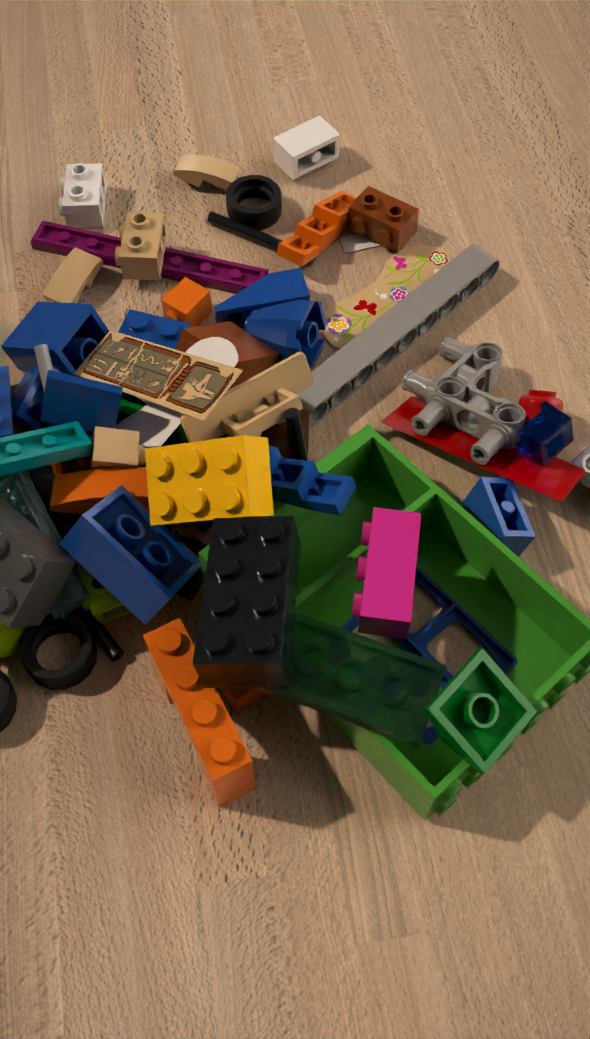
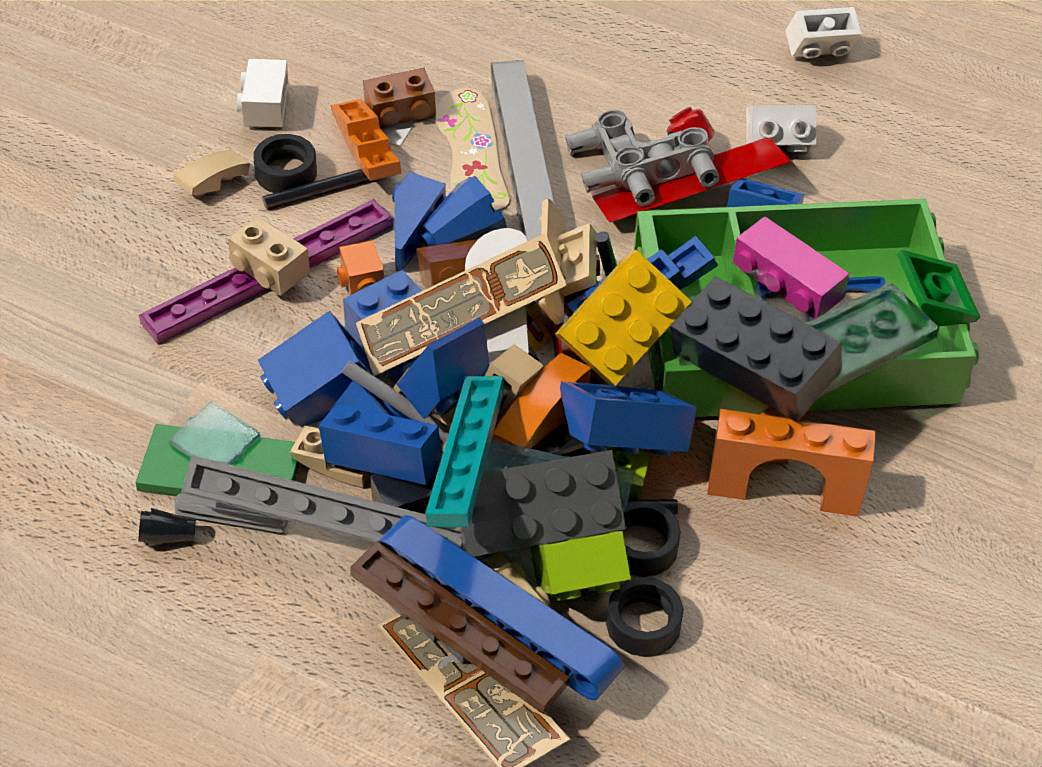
camera: 55 degrees left, 10 degrees down
tan slope [42,247,104,303] -> none
white brick [58,163,107,228] -> none
clear blue brick [516,401,574,466] -> none

